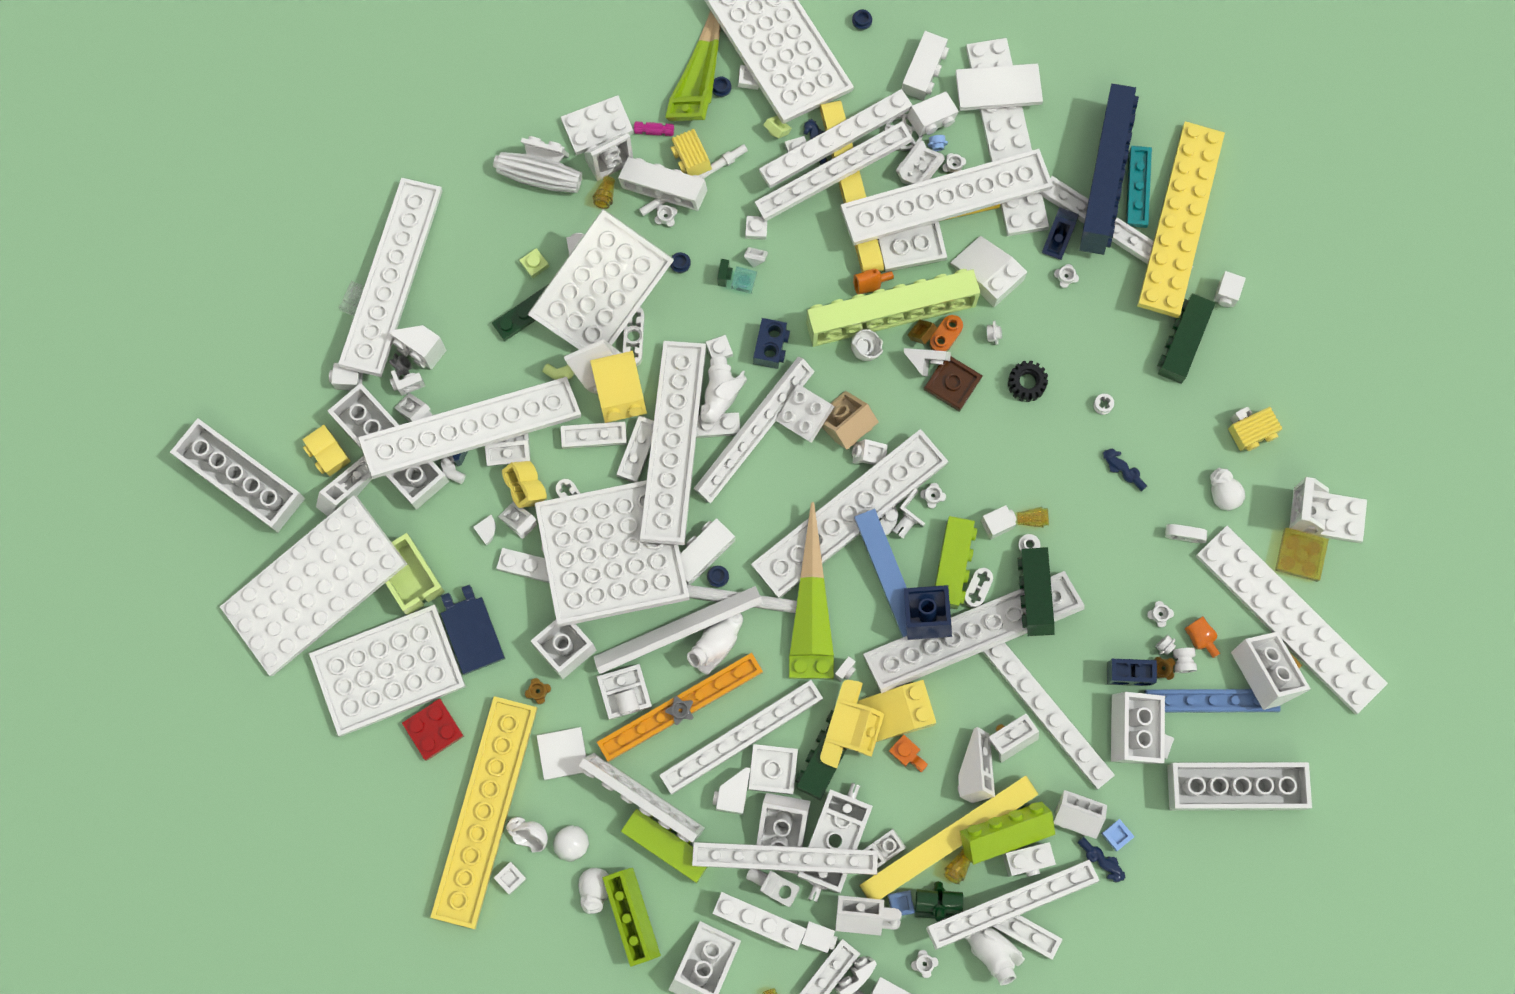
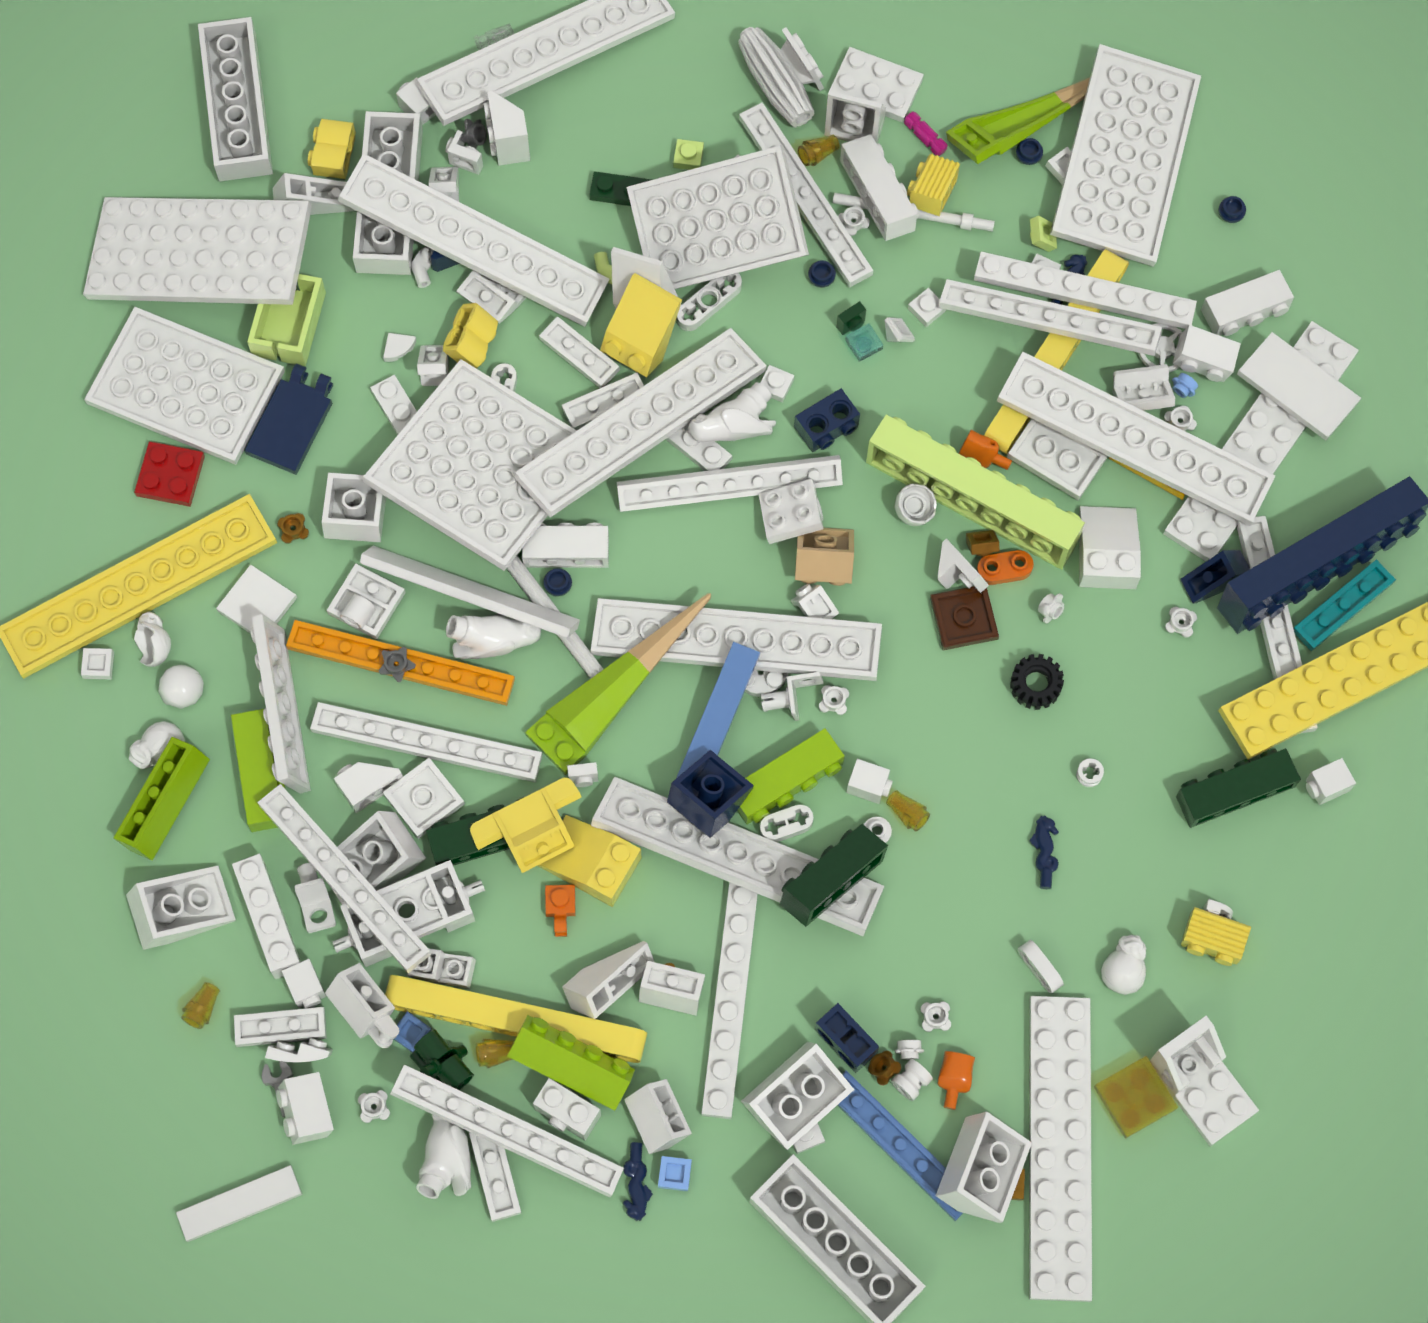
camera: 45 degrees right, 5 degrees down
none -> white plate [739,102,873,288]

